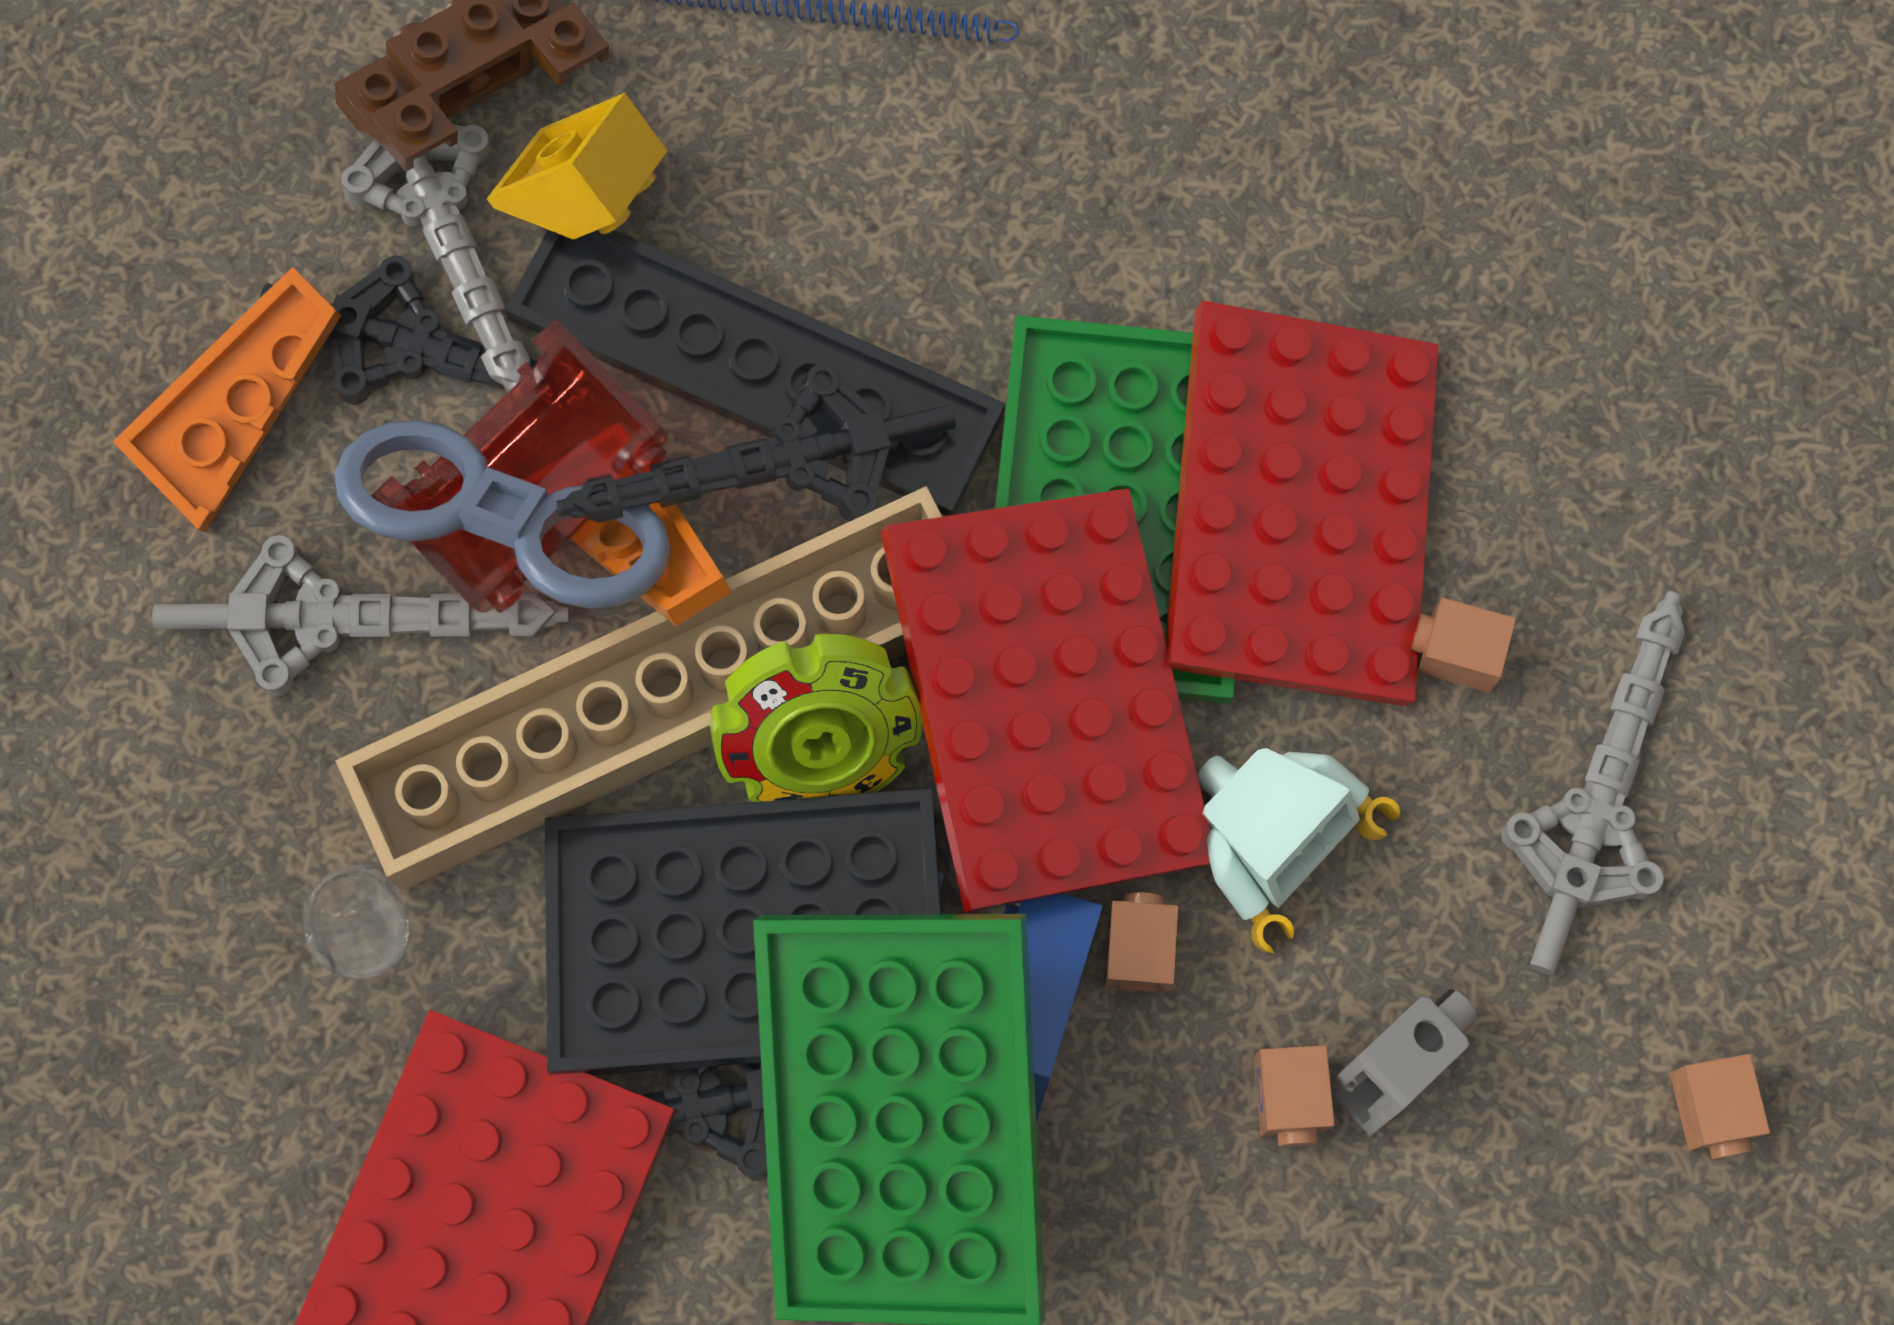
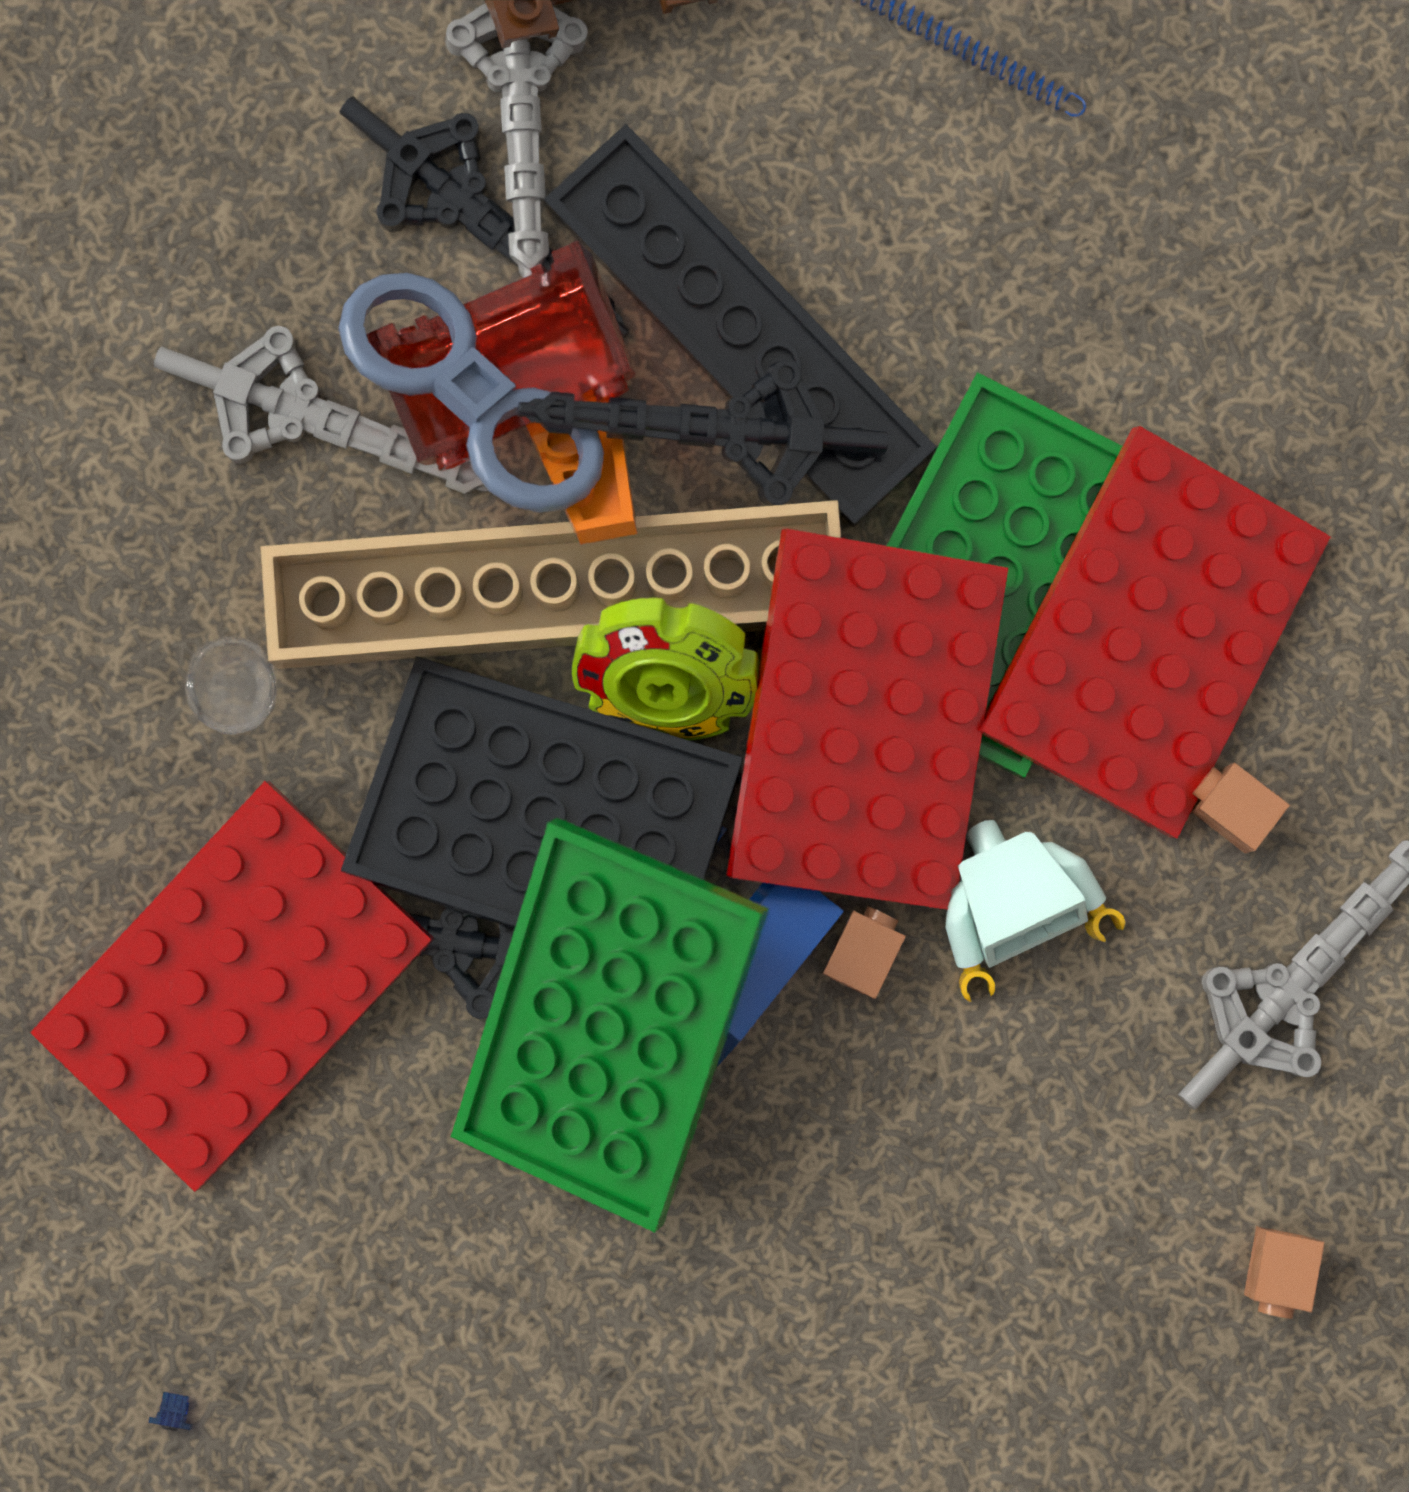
camera: 25 degrees right, 10 degrees up
orange wing [113,267,341,532] -> none
yellow slope [487,93,668,239] -> none
nougat brick [1253,1045,1335,1147] -> none
light grey torso [1330,989,1477,1136] -> none

